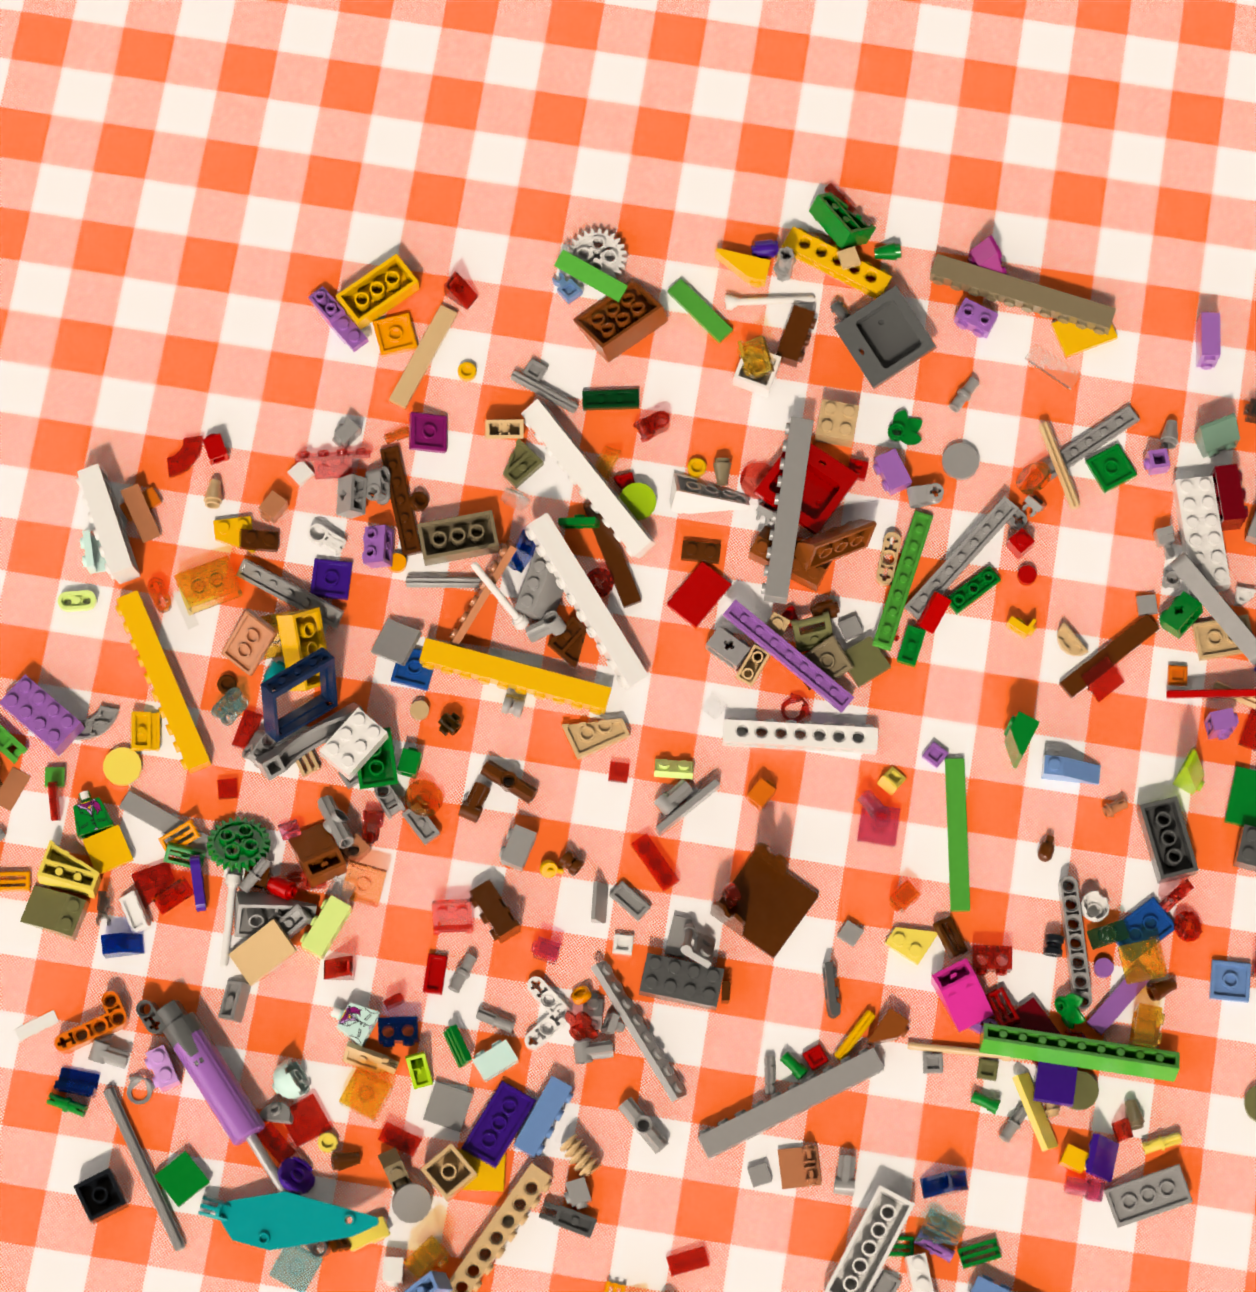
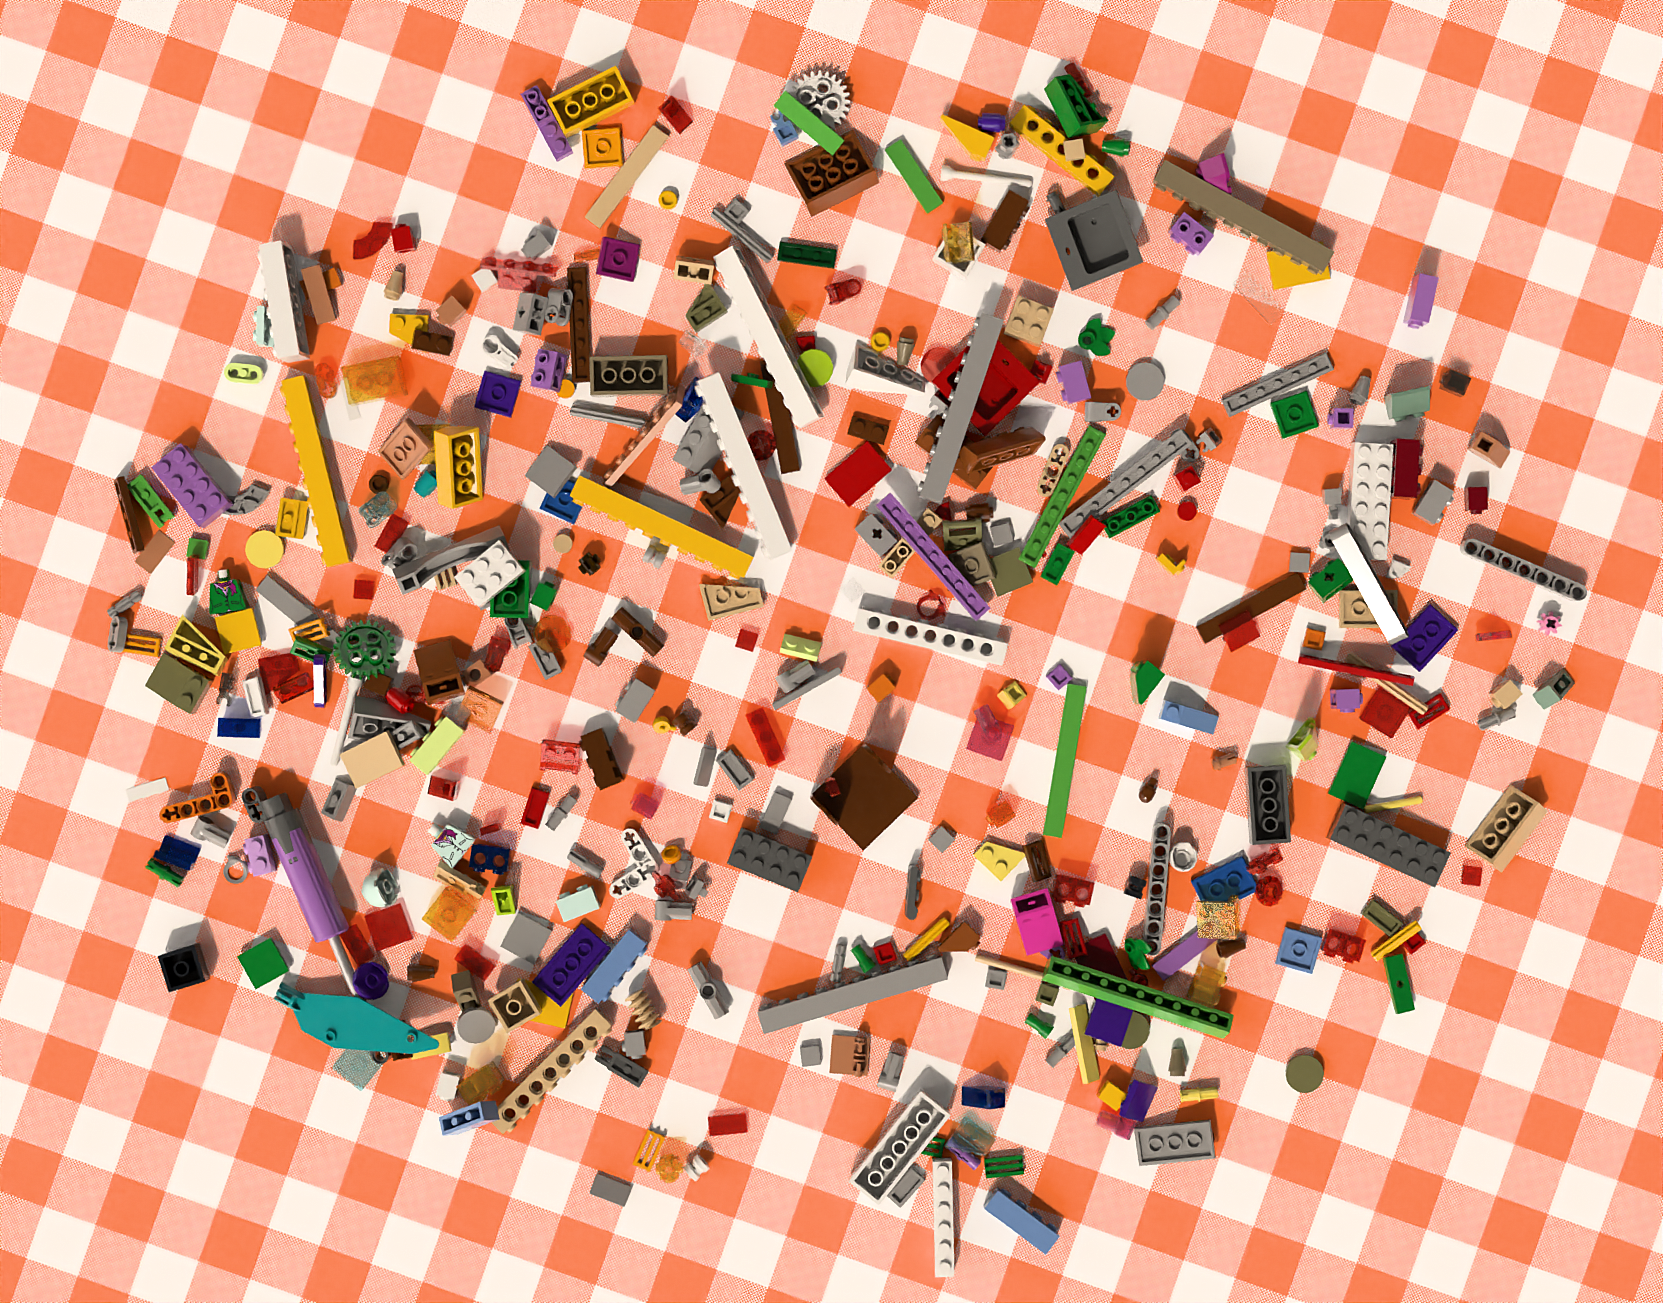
camera: 10 degrees right, 15 degrees up
light grey axle [103,1087,186,1252] -> none
light grey tile [236,558,345,628] -> none
light grey axle [238,857,271,893] -> none
light grey plate [259,1102,294,1124] -> none
dark blue window [261,647,338,743] -> none
clear pink tile [278,819,301,841] -> none
light grey piece [317,795,354,849] -> none
light yellow tile [318,1132,338,1153] -> none
reddish brown tile [409,492,429,512] -> none
green tile [443,1024,472,1068] -> none
white piece [471,562,529,630] -> none
light grey plate [591,961,687,1102] -> none
light grey plate [681,923,715,968] -> none
reddish brown tile [721,981,730,1004] -> none
clear orange tile [1016,461,1052,495] -> none
tan axle [1039,422,1080,509] -> none
tan plate [1057,622,1089,656] -> none
clear green tile [1086,919,1131,950] -> none
medium lavender tile [1093,958,1114,978] -> none
clear red tile [1112,1118,1134,1143] -> none

